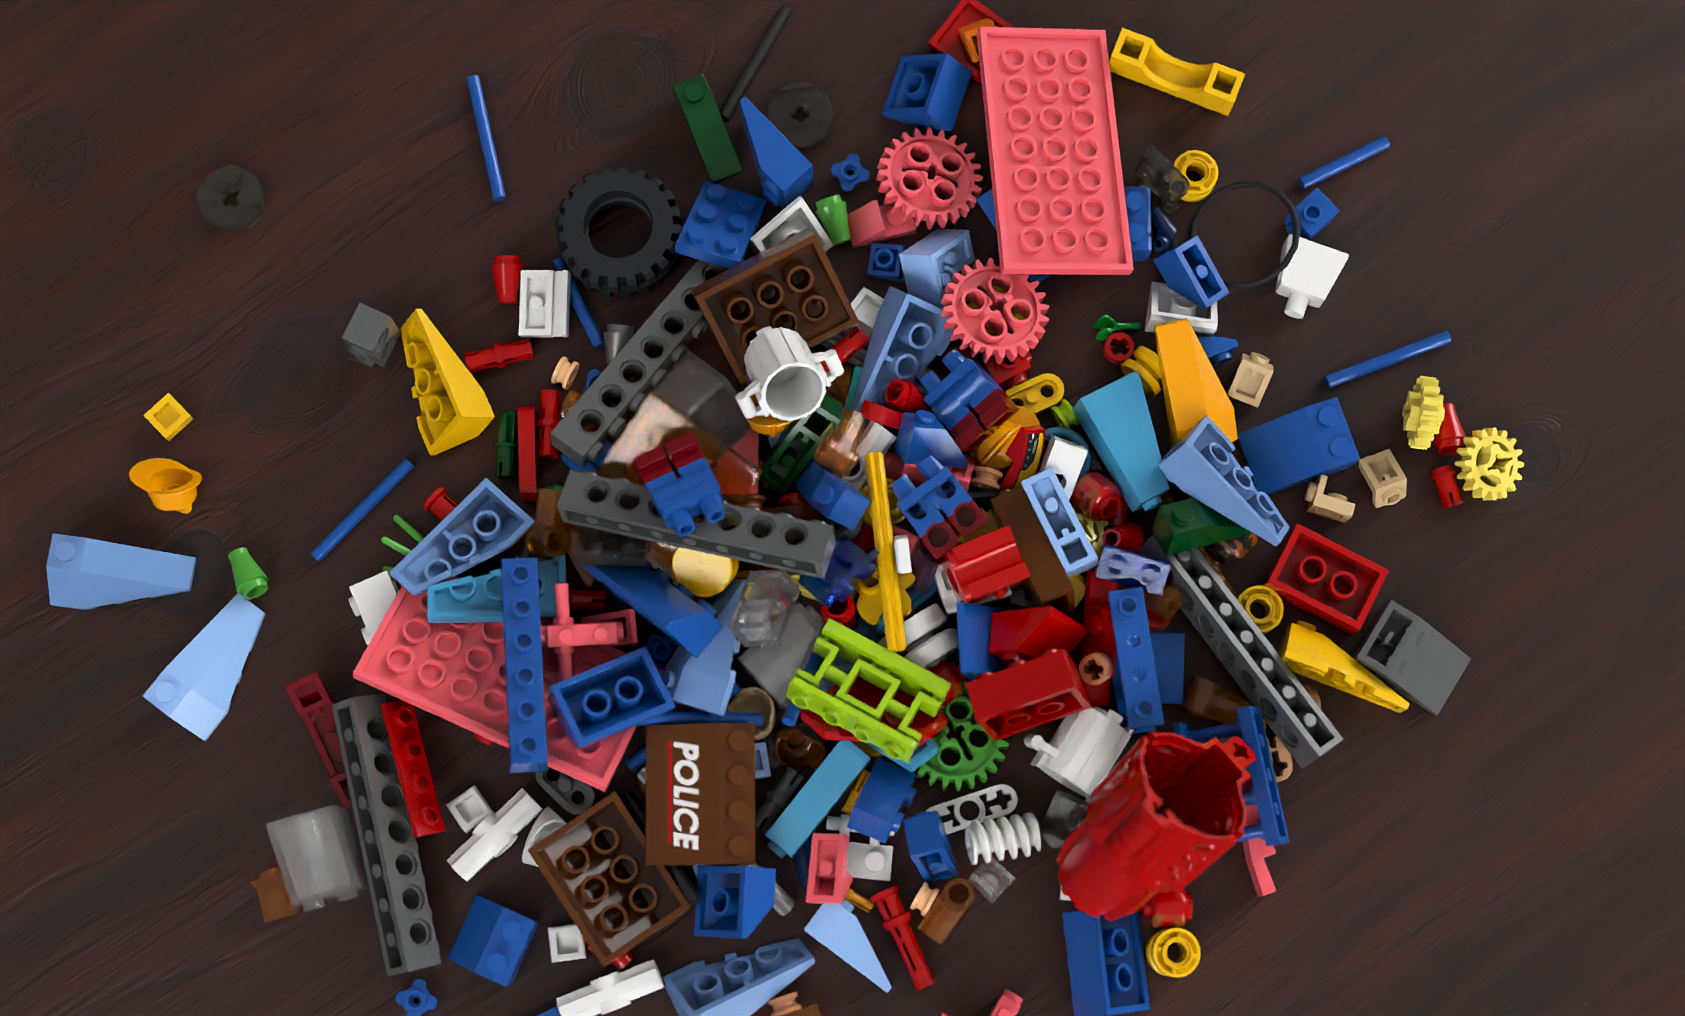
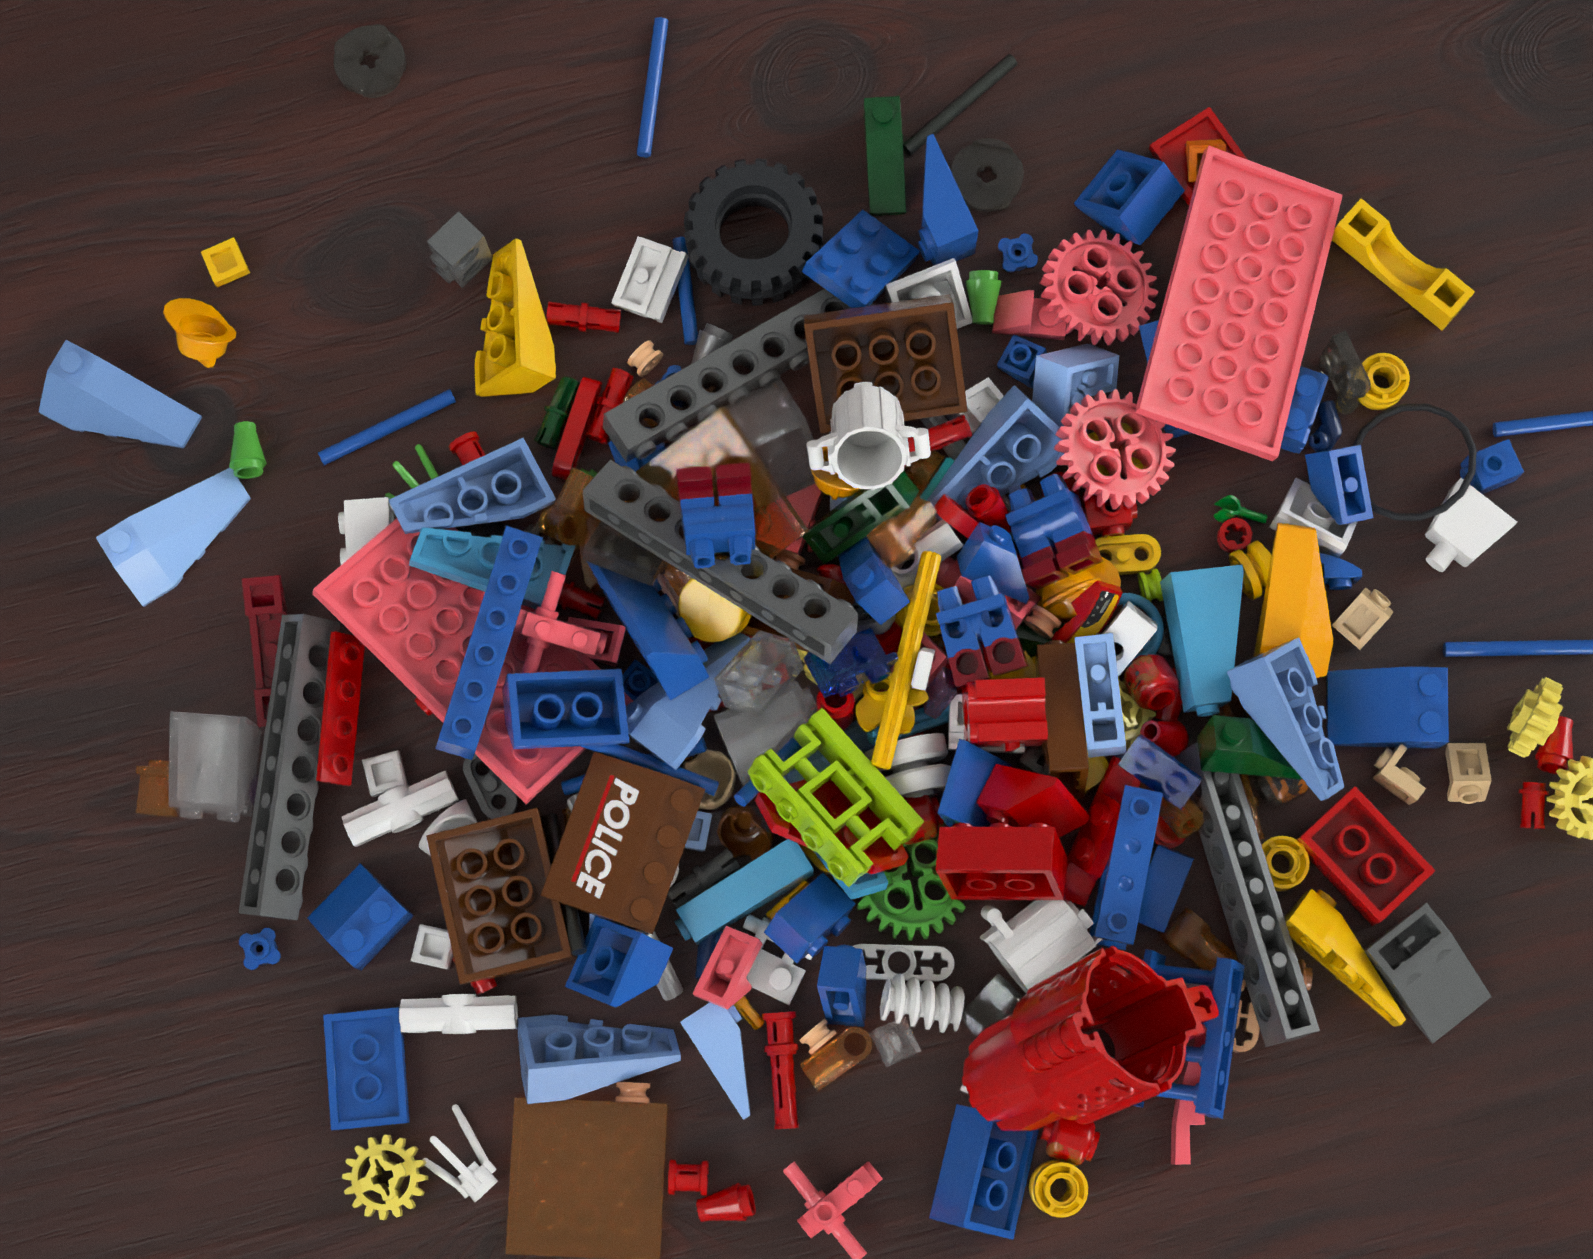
camera: 25 degrees right, 0 degrees up
red cone [491,255,524,304] -> none
nougat bush [1079,652,1113,685] -> none

